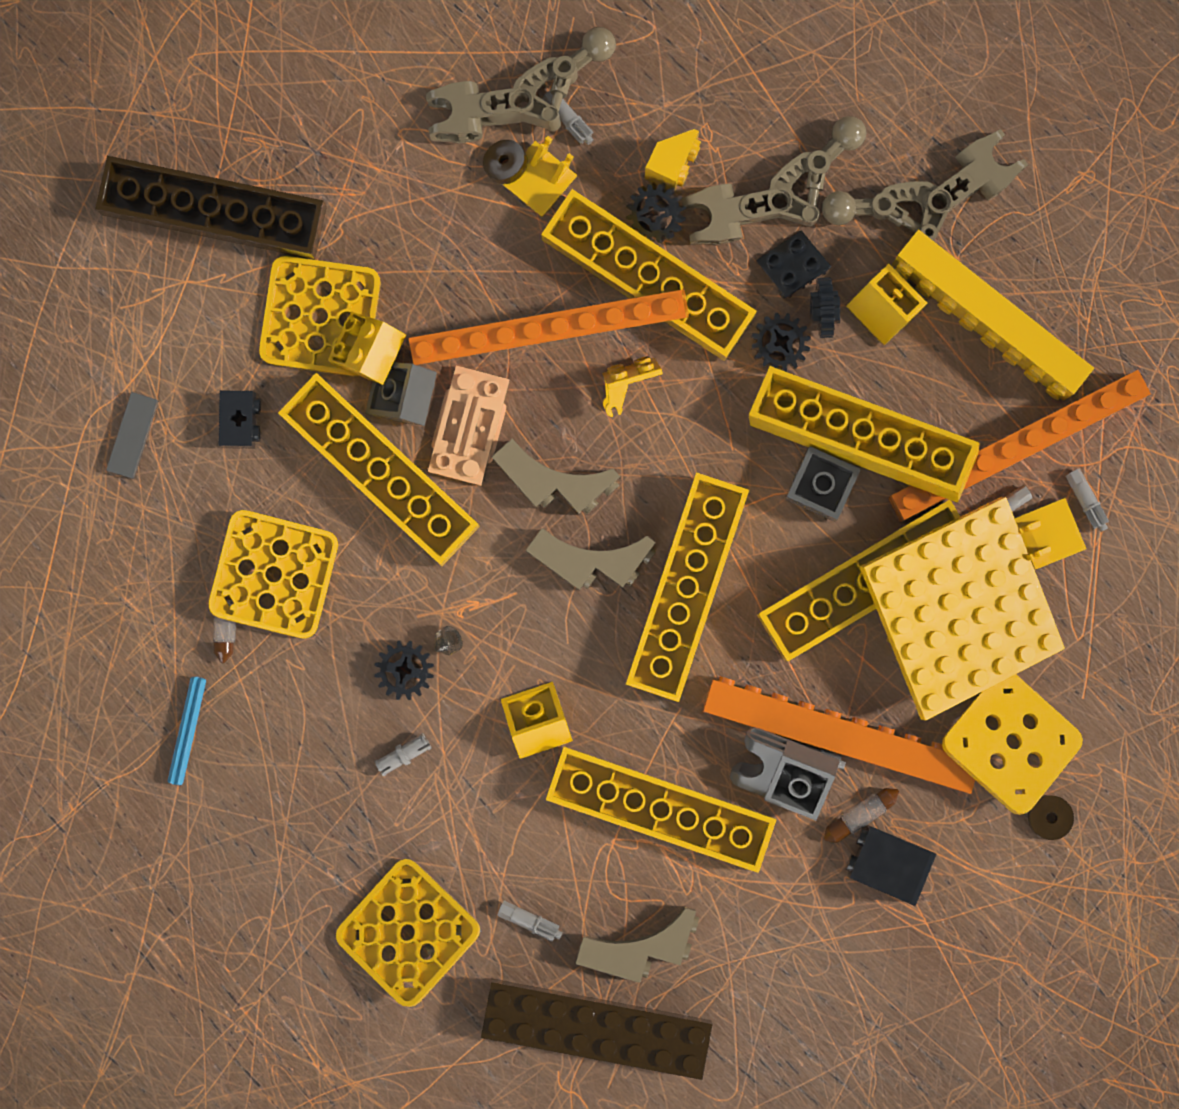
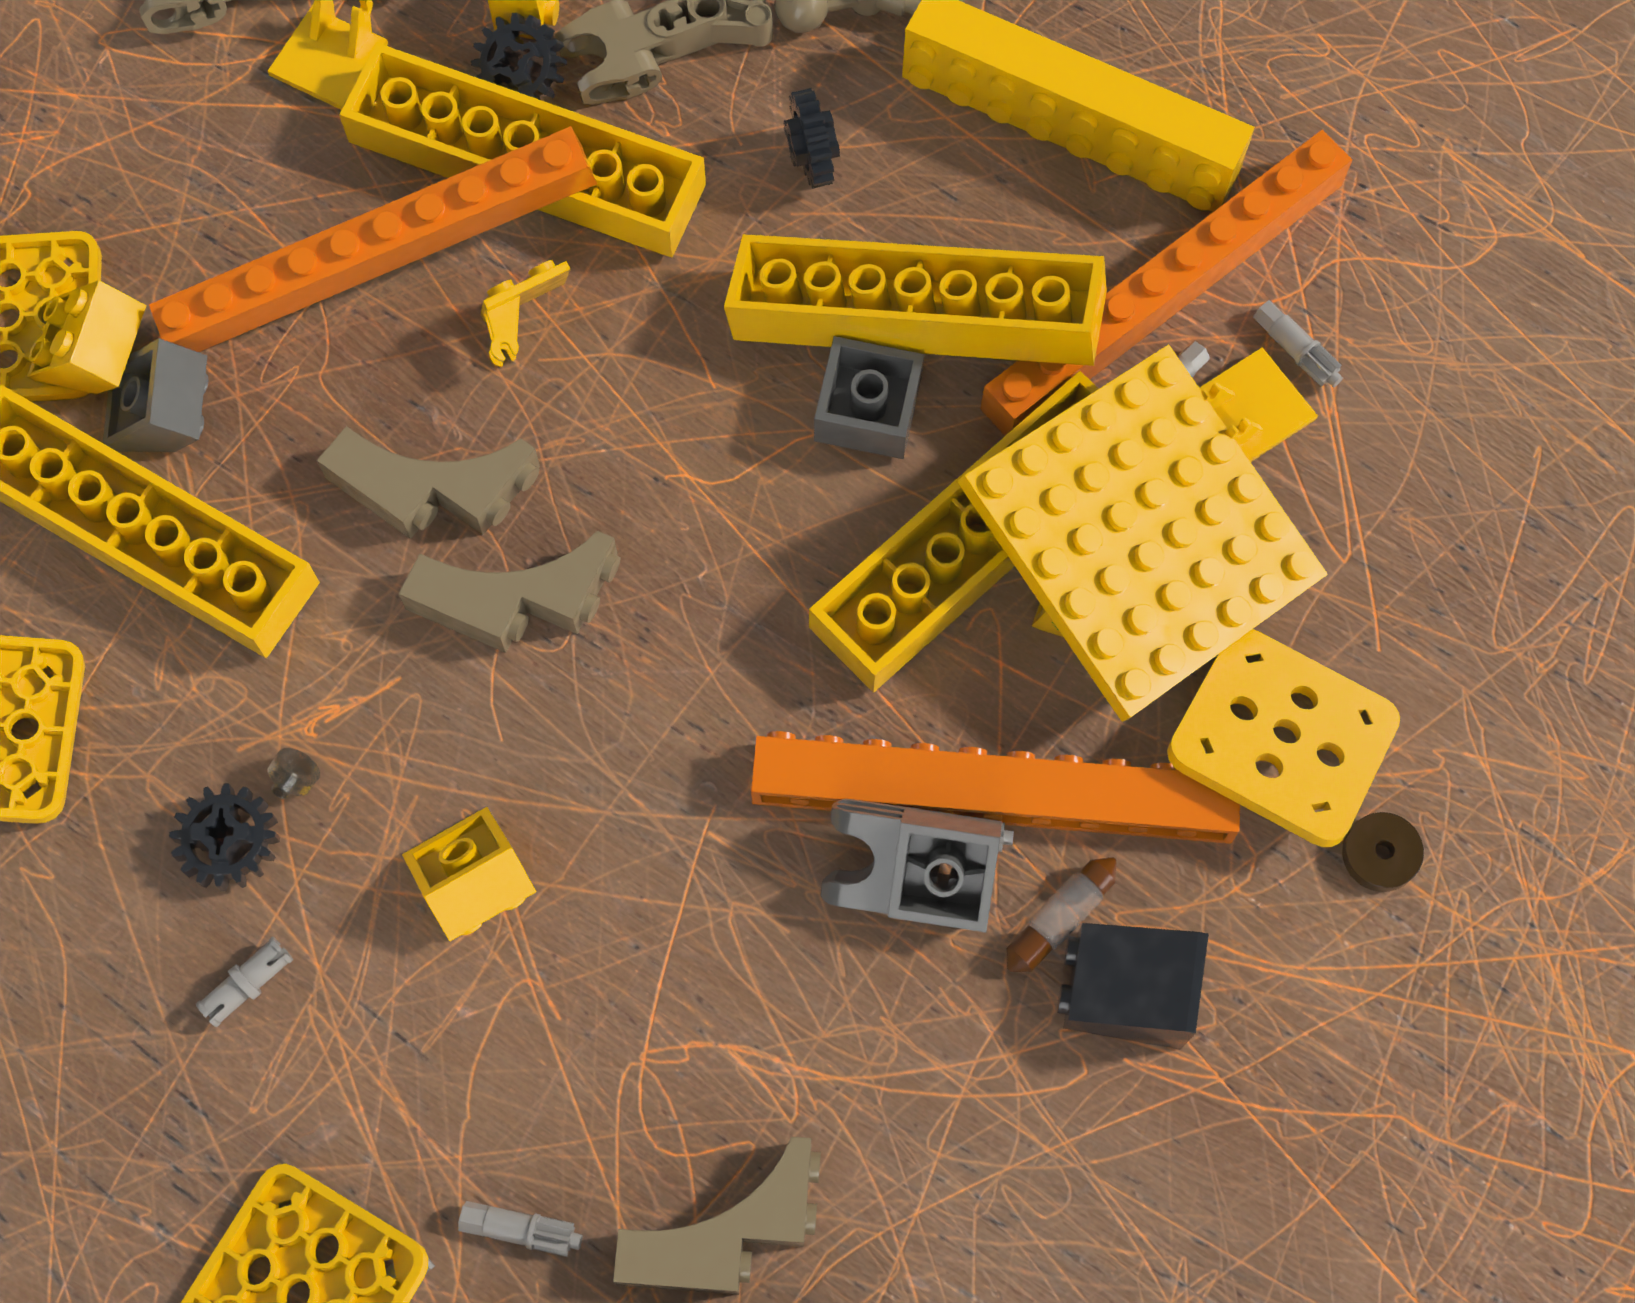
camera: 15 degrees left, 15 degrees down
light nougat piece [428,365,510,486] -> none
dark brown piece [483,140,528,184] -> none
yellow brick [546,746,777,873] -> none
yellow brick [625,472,749,702] -> none
black gear [751,313,811,372] -> none
black hinge [756,230,832,299] -> none
yellow slope [846,264,927,346] -> none

